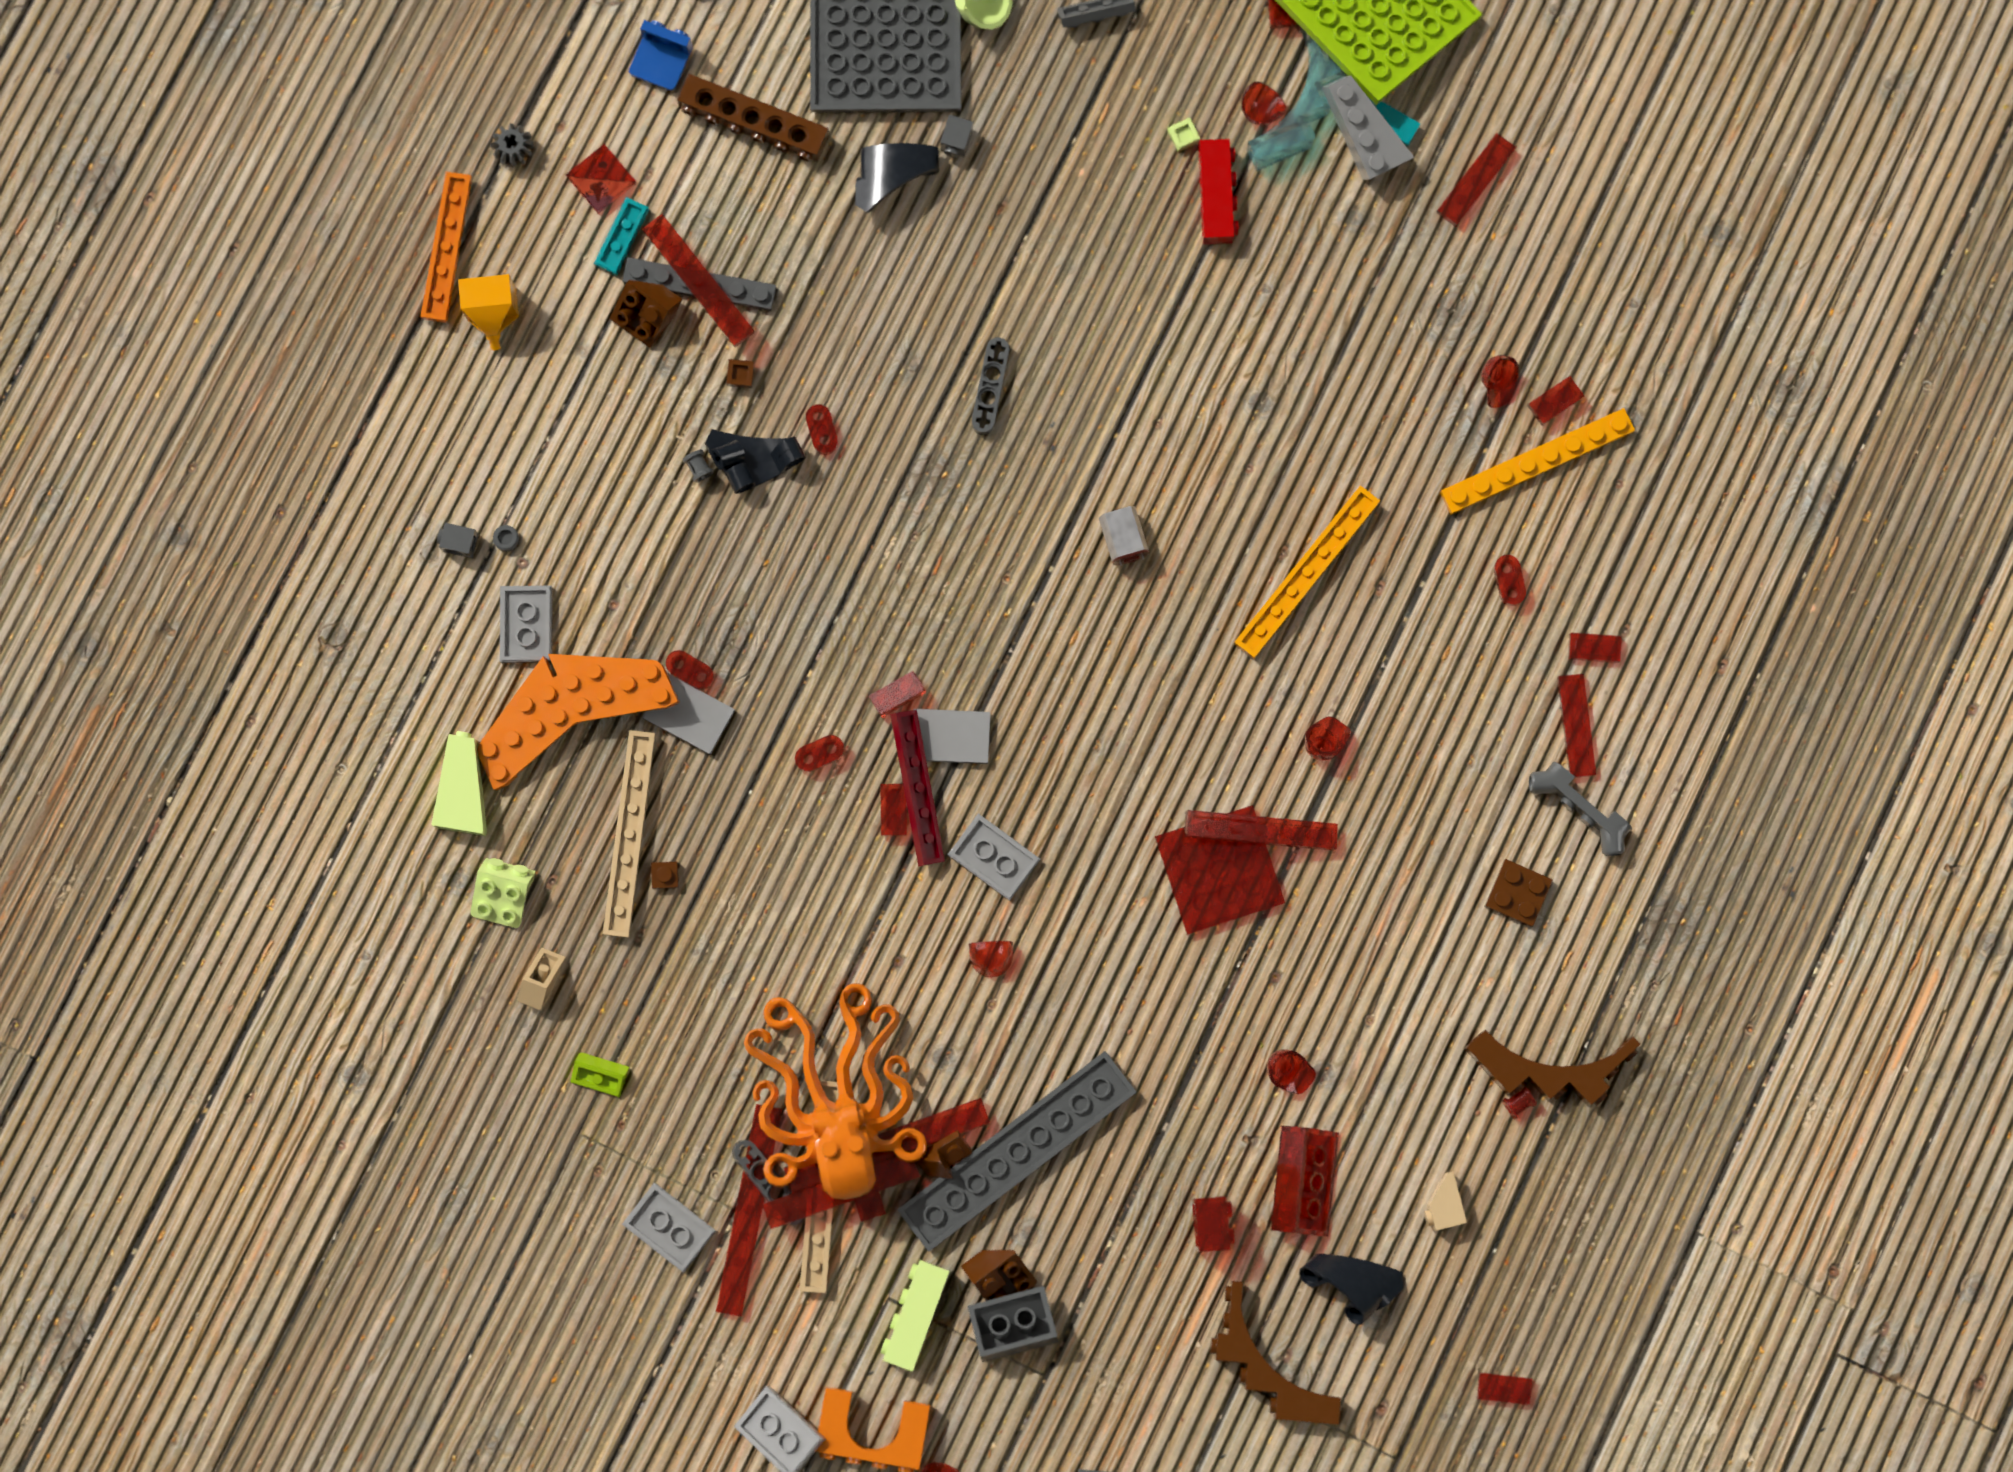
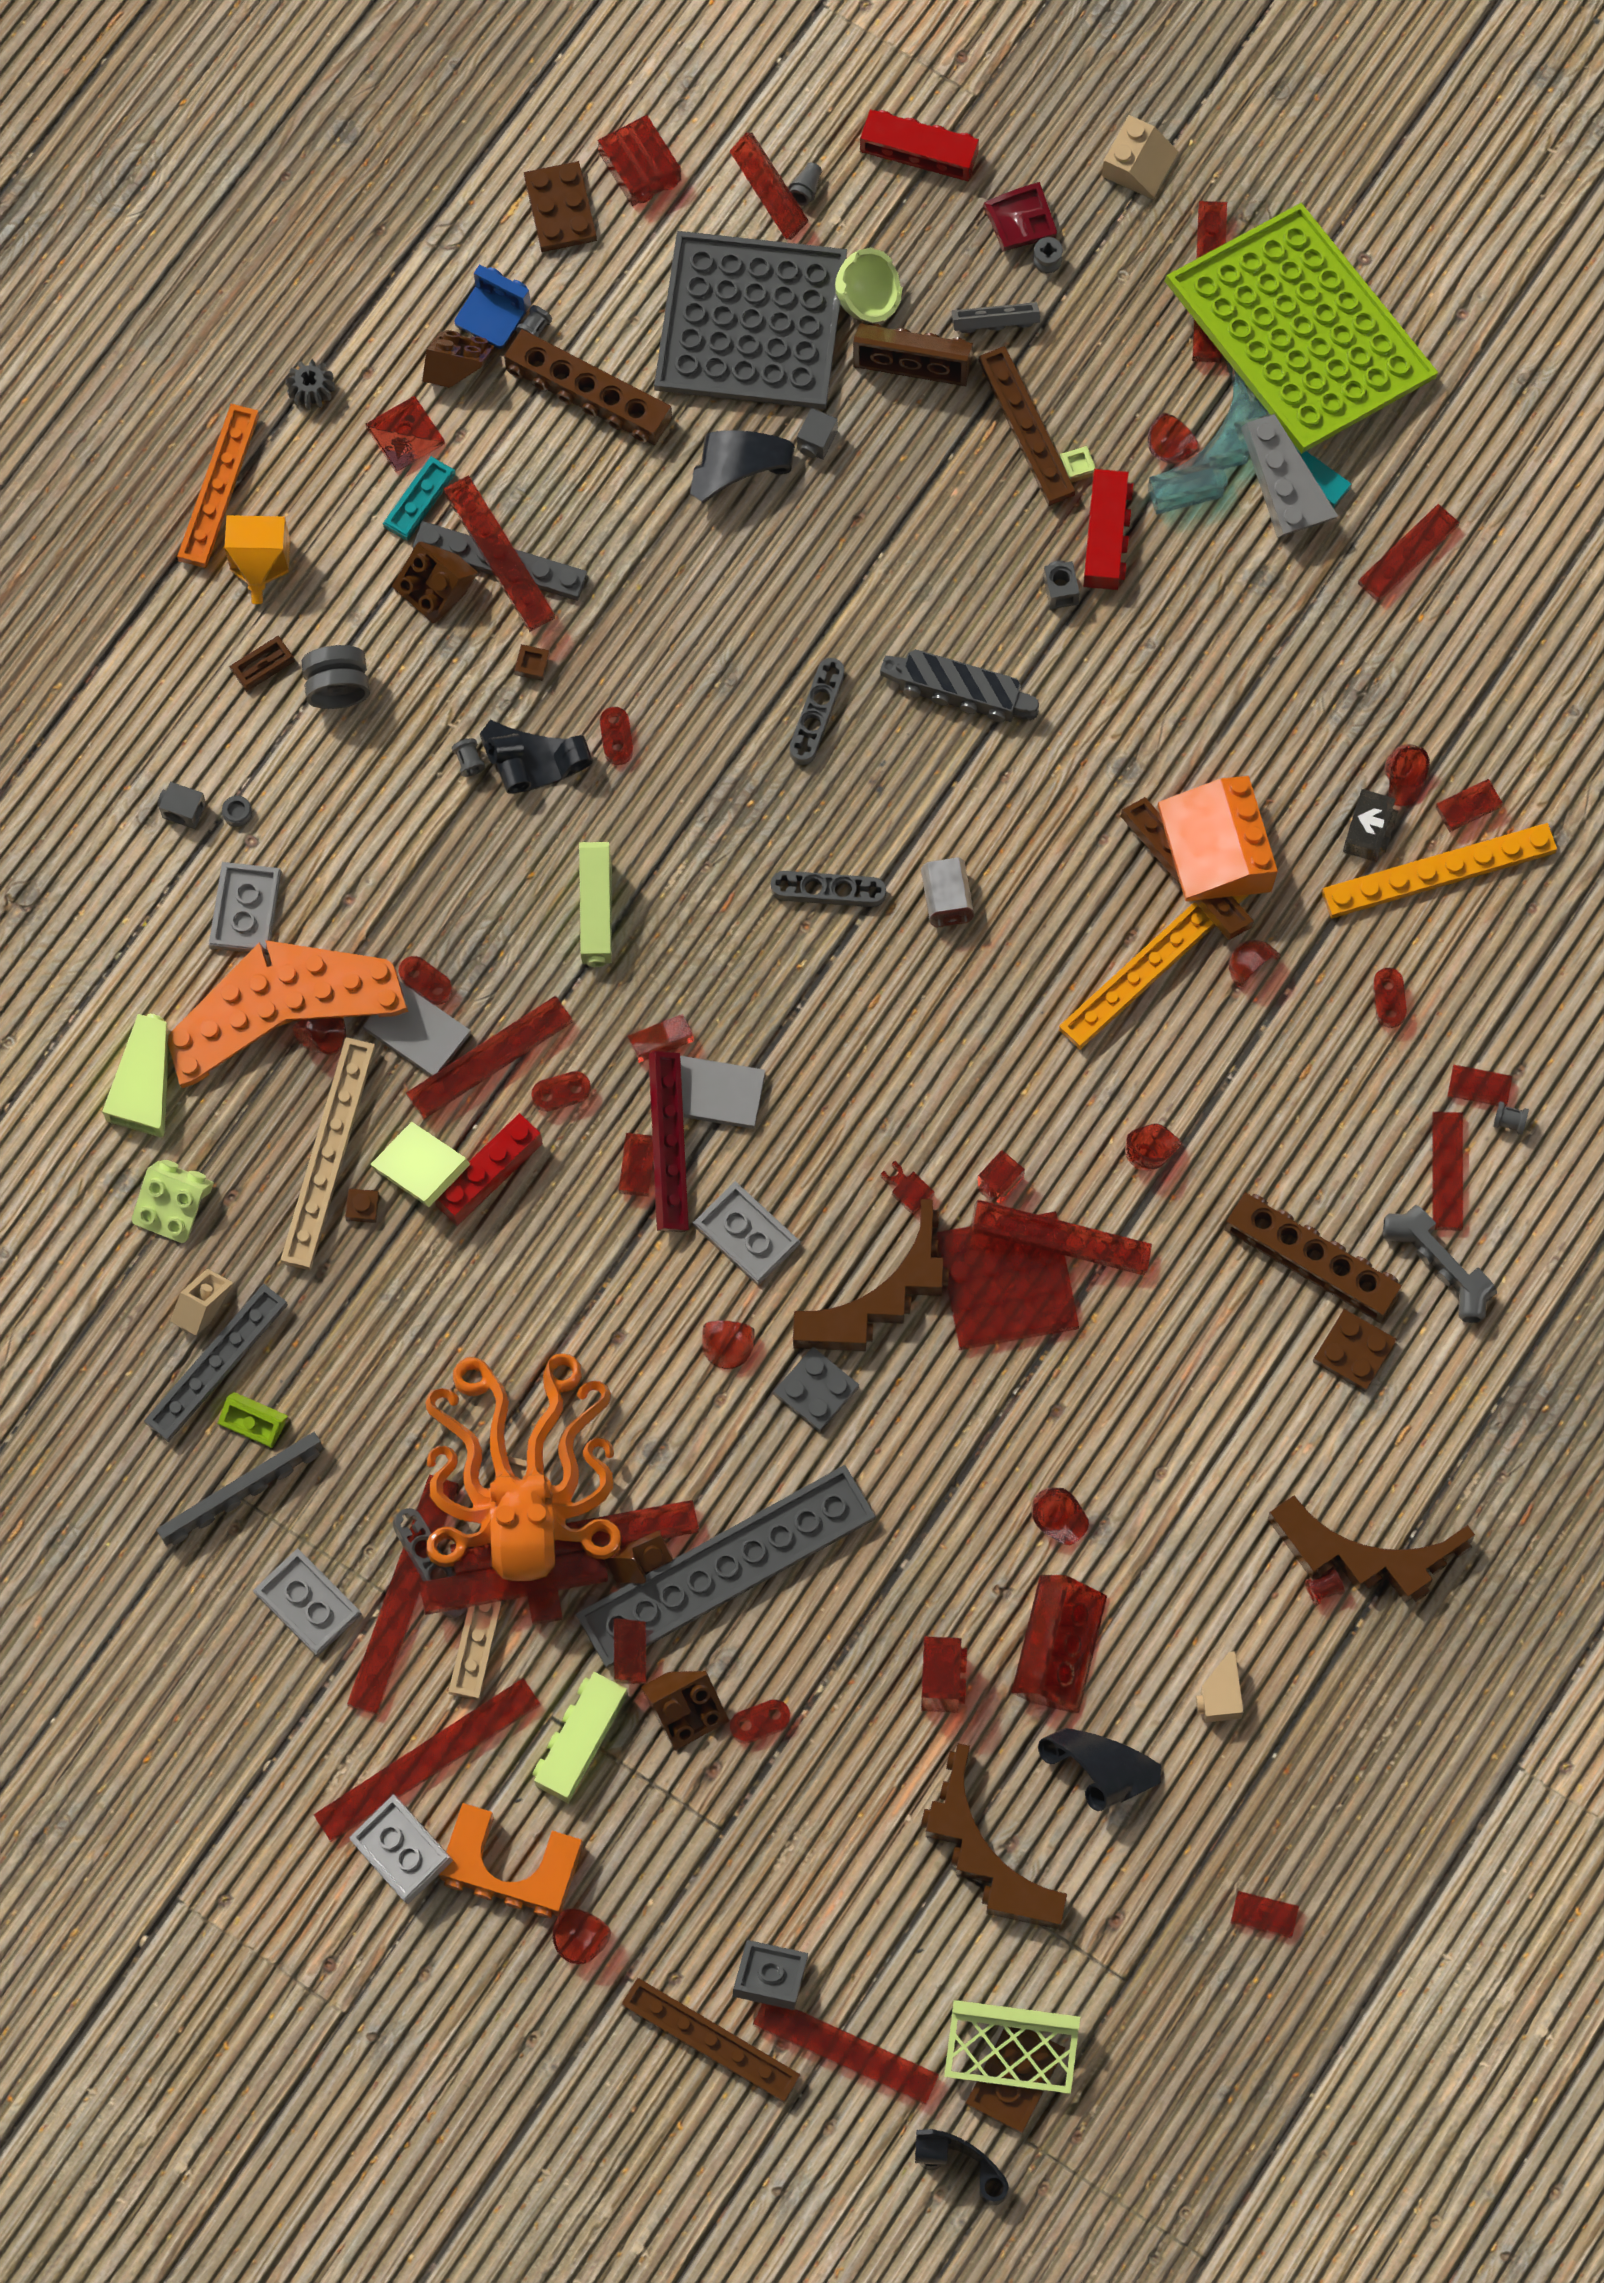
camera: 10 degrees right, 10 degrees down
dark grey slope [967,1286,1059,1363] -> none
none -> dark grey plate [144,1284,288,1442]
none -> dark grey plate [156,1432,323,1546]
none -> reddish brown tile [229,636,295,692]
none -> clear red helmet [292,1017,346,1055]
none -> dark grey wheel [301,645,370,709]
none -> clear red tile [313,1678,541,1842]
none -> yellowish green tile [370,1122,470,1207]
none -> clear red plate [406,995,573,1120]
none -> reddish brown slope [422,330,495,388]
none -> red brick [435,1113,543,1226]
none -> dark grey bush [516,305,552,337]
none -> yellowish green slope [579,842,612,967]
none -> clear red slope [614,1619,646,1684]
none -> clear red plate [730,1700,790,1744]
none -> dark grey beam [771,871,886,907]
none -> dark grey plate [773,1347,859,1433]
none -> reddish brown arch [793,1199,949,1351]
none -> reddish brown slope [853,323,973,387]
none -> dark grey hinge [880,649,1039,722]
none -> clear red plate [881,1161,935,1215]
none -> clear red brick [977,1150,1025,1204]
none -> reddish brown plate [978,346,1075,506]
none -> dark grey brick [1043,560,1080,610]
none -> reddish brown plate [1120,797,1254,940]
none -> slope [1158,776,1278,901]
none -> reddish brown brick [1224,1192,1402,1323]
none -> clear red helmet [1229,940,1281,989]
none -> clear smoke brick [1343,789,1399,862]
none -> dark grey bush [1493,1102,1529,1135]

